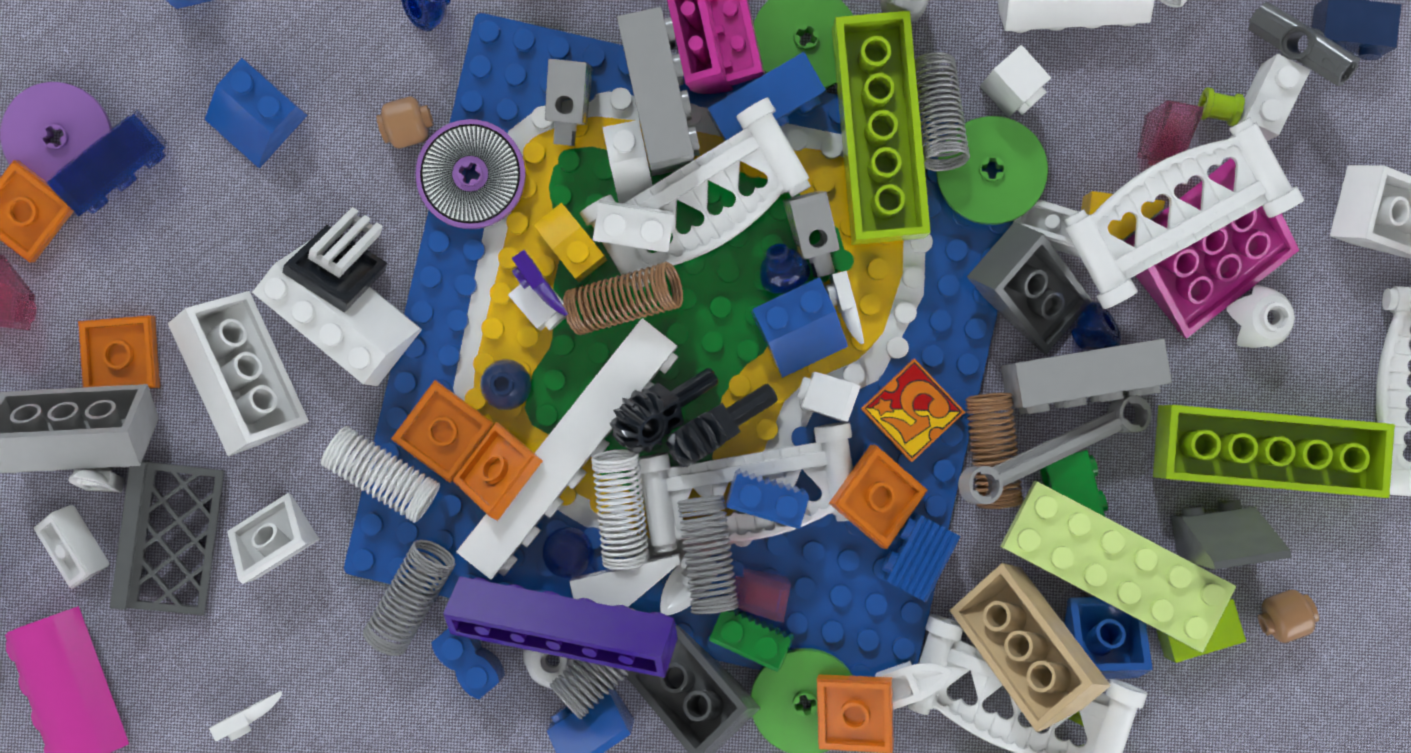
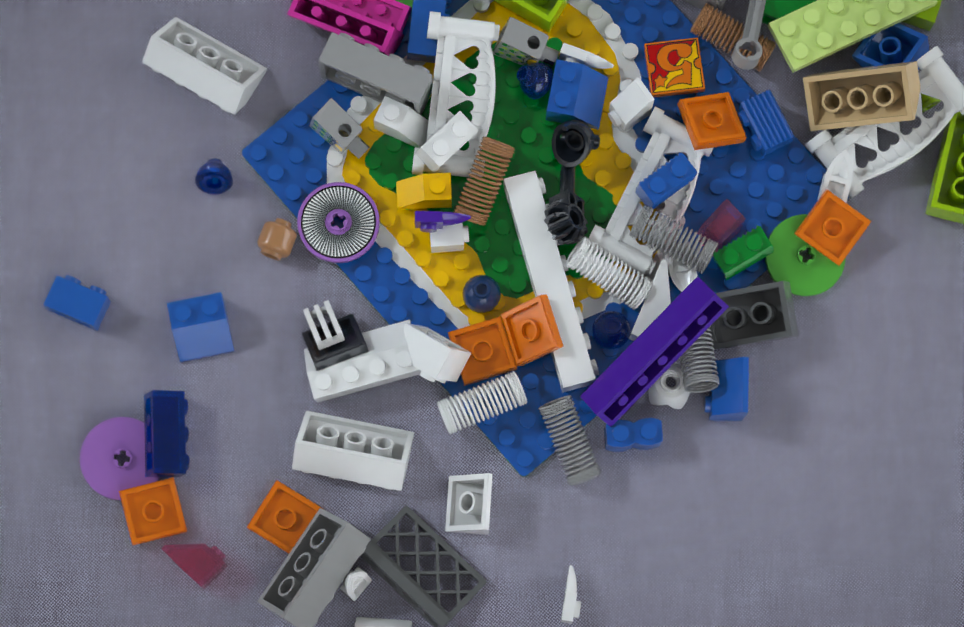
camera: 55 degrees left, 10 degrees down
black gear [666,384,778,467] -> none
none -> white slope [403,323,471,384]
none -> black helmet [552,119,600,167]

